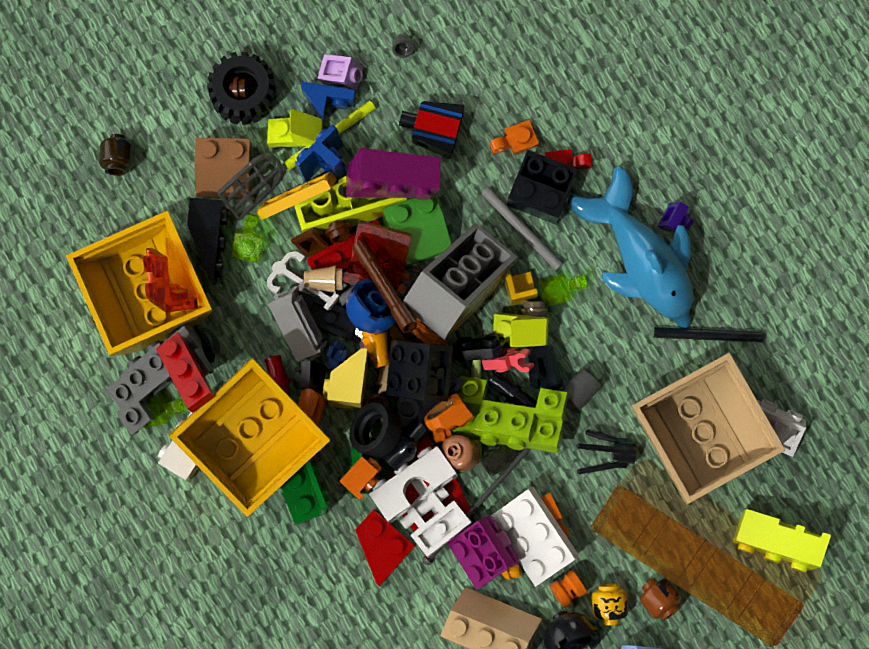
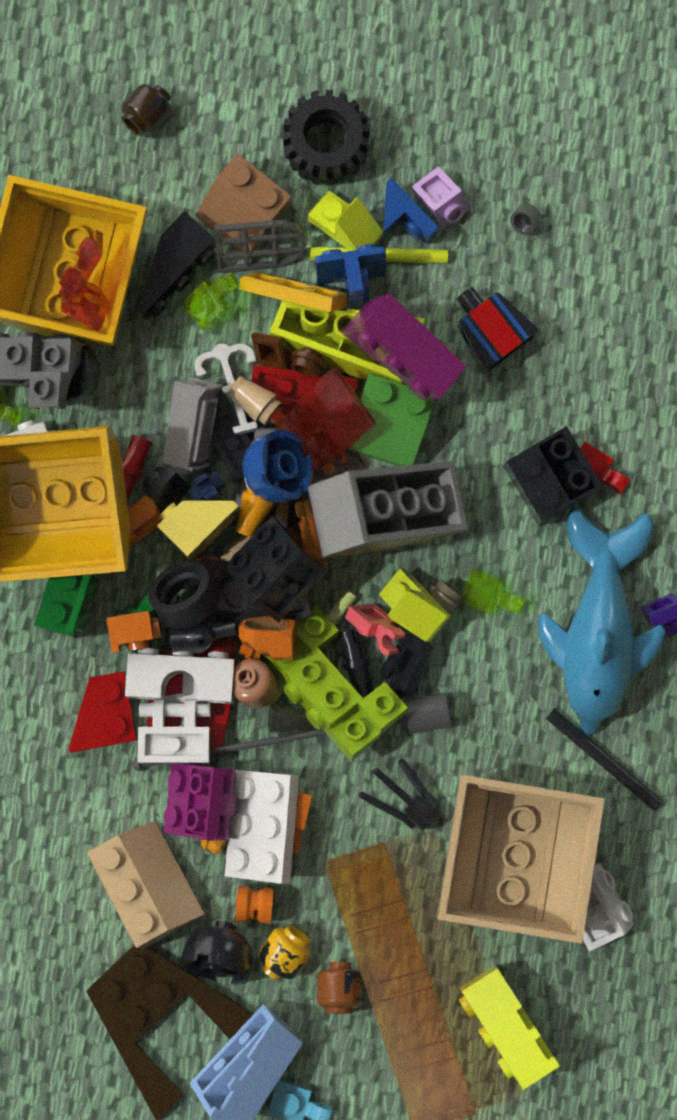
camera: 35 degrees right, 5 degrees up
red plate [156,332,216,413] -> none
reddish brown plate [229,76,250,100] -> none
reddish brown piece [352,240,417,333] -> none
black plate [453,334,507,361] -> none
light grey bar [482,187,563,271] -> none
orange plate [489,120,539,156] -> none
yellow panel [504,272,538,306] -> none

